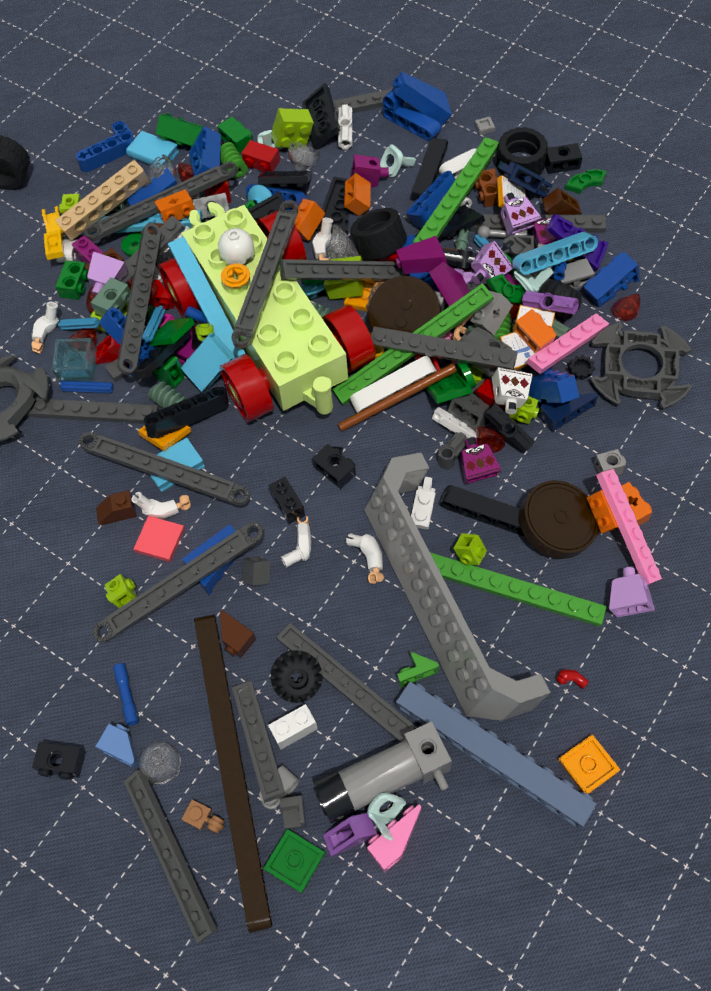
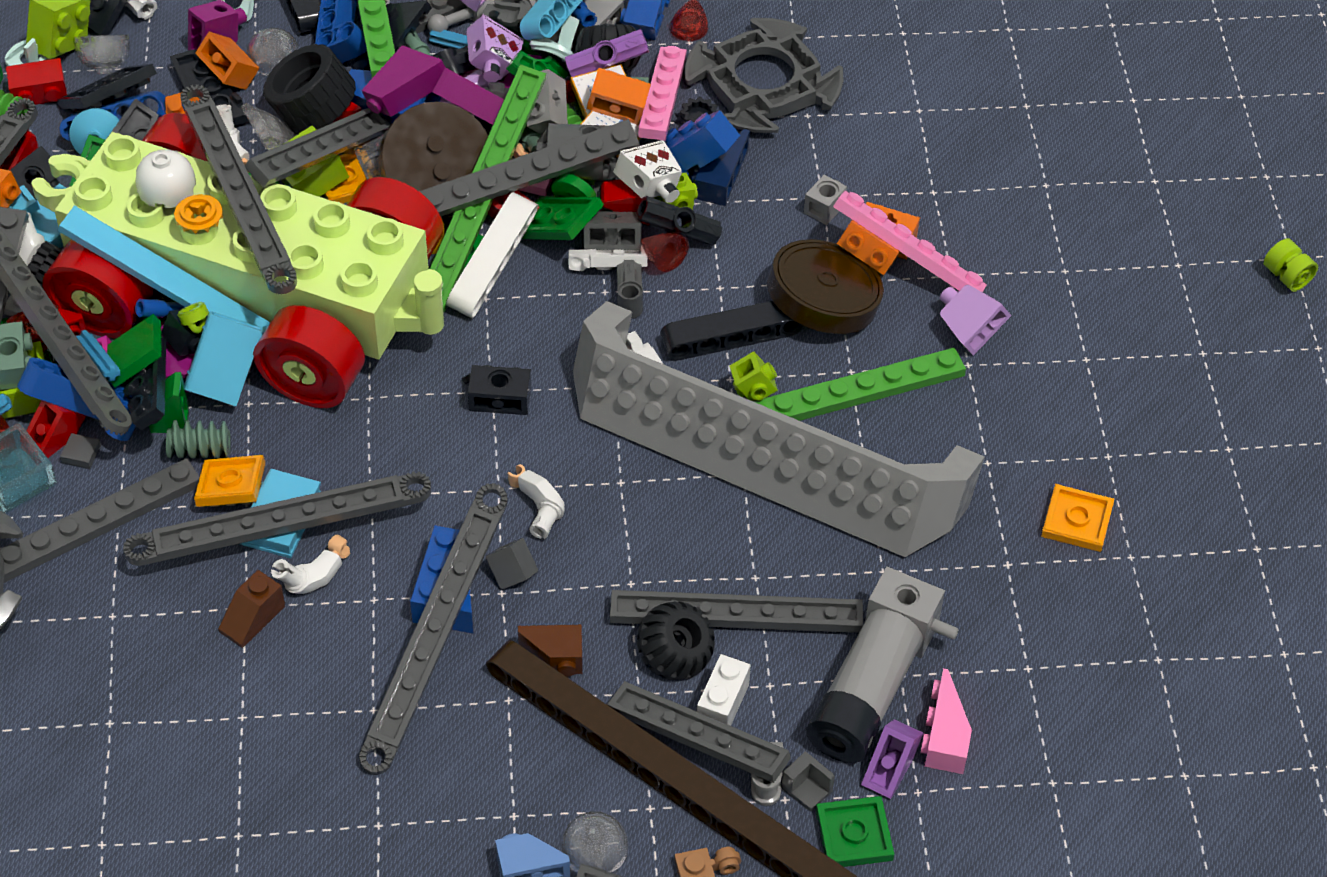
camera: 45 degrees left, 10 degrees down
blue axle [60,381,114,393] -> none
lime brick [104,574,137,608] -> none
blue piece [113,663,139,726] -> none
coral tile [134,516,185,562] -> none
black beam [144,386,229,439] -> none
black brick [268,477,305,525] -> none
dark orange piece [338,363,457,431] -> none
white arm [346,533,384,584] -> none
light aqua piece [367,793,406,841] -> none
sand blue brick [396,682,596,830] -> none
bright green slope [397,652,439,688] -> none
magenta torso [460,437,501,485] -> none
red arm [556,669,589,689] -> none
none -> clear cylinder [247,28,299,79]

